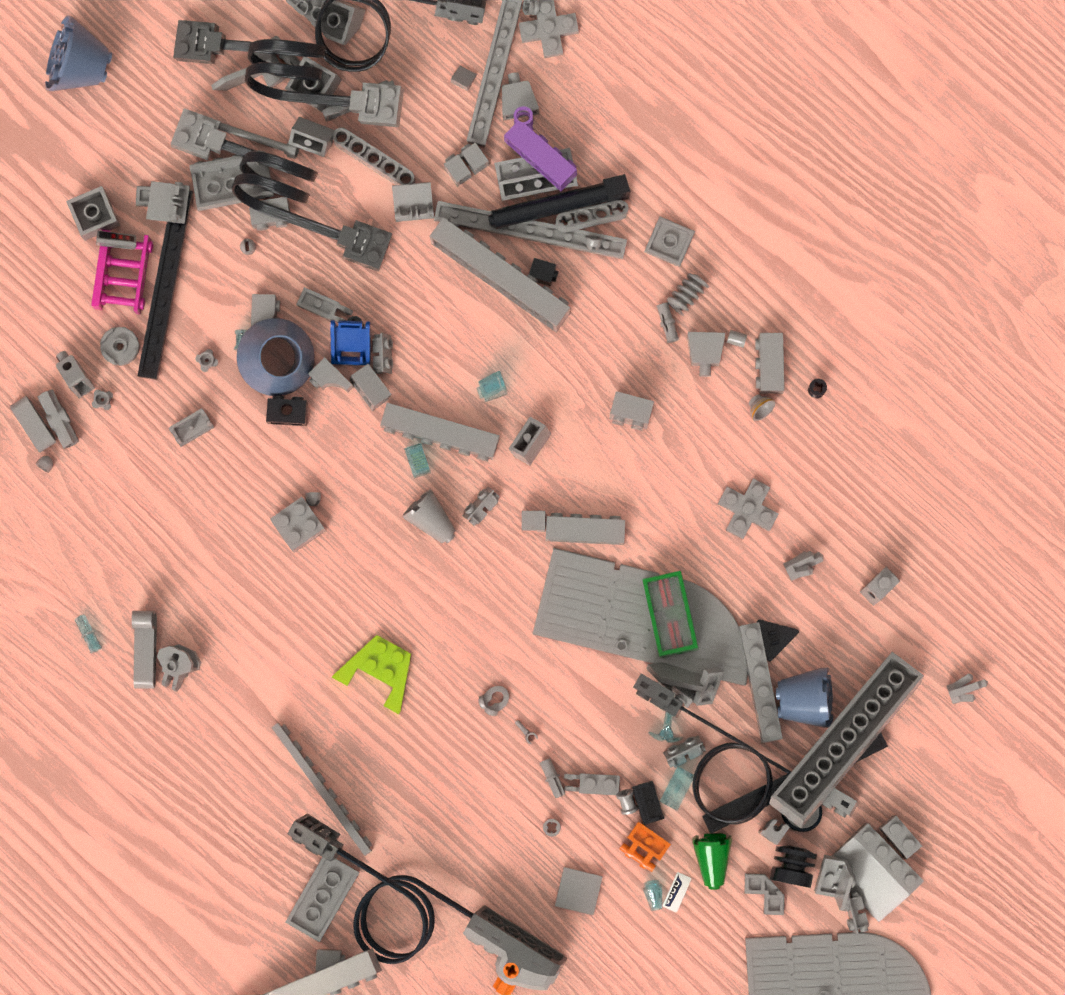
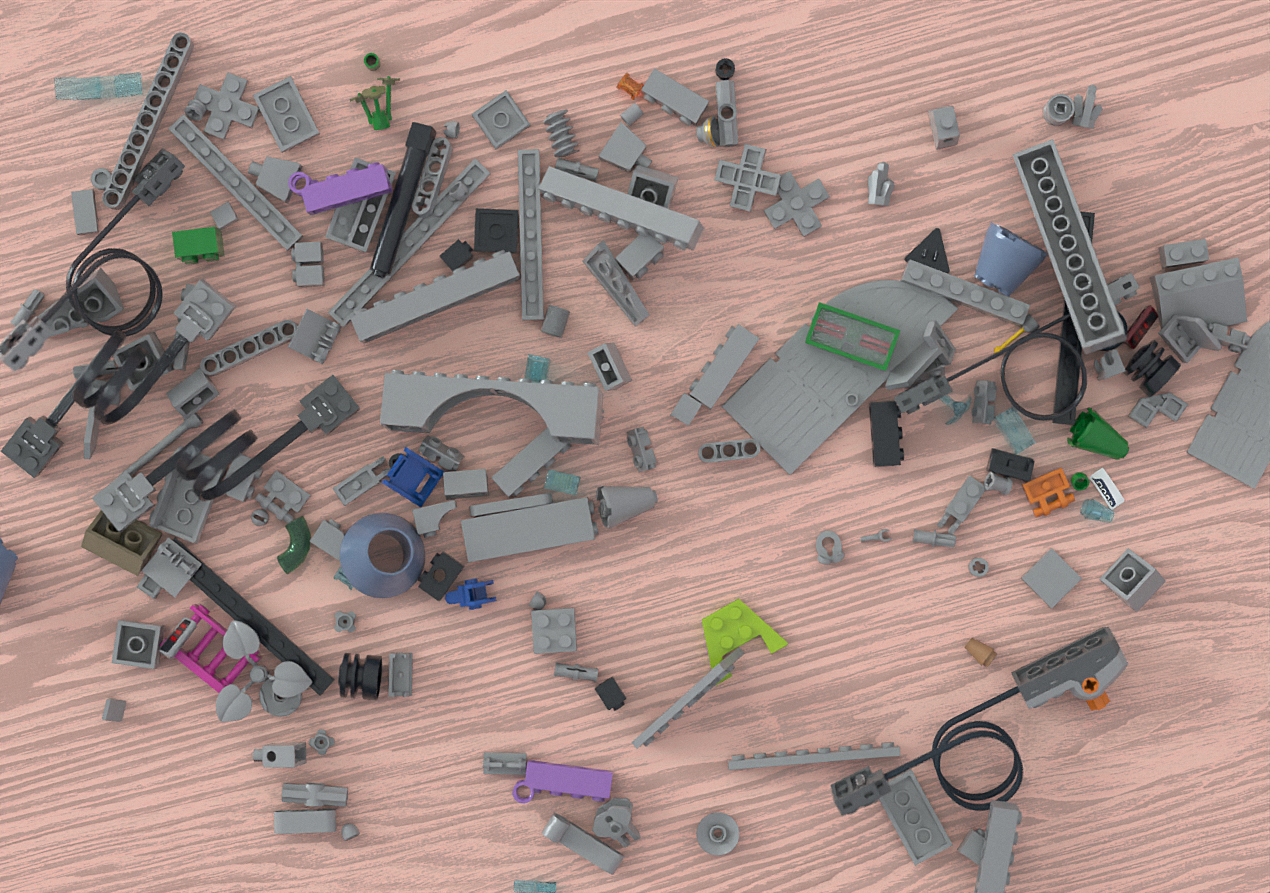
camera: 60 degrees left, 5 degrees up
none -> dark tan slope [81,510,162,576]
none -> light grey slope [102,698,126,722]
none -> green brick [172,227,225,264]
none -> light grey plant [216,620,312,722]
none -> light grey plate [253,76,320,153]
none -> light grey plate [255,470,311,525]
none -> clear green cylinder [277,516,311,574]
none -> black wheel [338,653,382,701]
none -> green plant [350,76,400,130]
none -> green hinge [364,53,381,71]
none -> light grey arch [380,370,603,445]
none -> light grey hinge [443,121,460,139]
none -> blue hinge [445,578,497,610]
none -> light grey brick [461,497,598,563]
none -> light grey beam [469,493,553,517]
none -> black plate [474,208,519,253]
none -> light grey hinge [483,752,527,775]
none -> medium lavender hinge [513,760,613,803]
none -> light grey plate [518,149,544,321]
none -> light grey brick [538,166,704,251]
none -> light grey piece [541,305,570,338]
none -> light grey pin [554,663,598,682]
none -> light grey wing [583,240,649,327]
none -> black brick [595,676,627,711]
none -> clear orange bush [617,73,644,100]
none -> light grey brick [627,165,679,209]
none -> light grey wing [631,647,745,749]
none -> light grey dish [696,812,739,856]
none -> light grey beam [698,439,760,463]
none -> light grey plate [714,144,782,211]
none -> light grey piece [716,80,738,147]
none -> black brick [869,401,904,467]
none -> medium nougat cone [964,638,997,667]
none -> hinge [994,314,1040,353]
none -> light grey wheel [1043,94,1075,126]
none -> green hinge [1071,472,1090,491]
none -> light grey slope [1099,548,1166,612]
none -> slope [1123,305,1158,349]

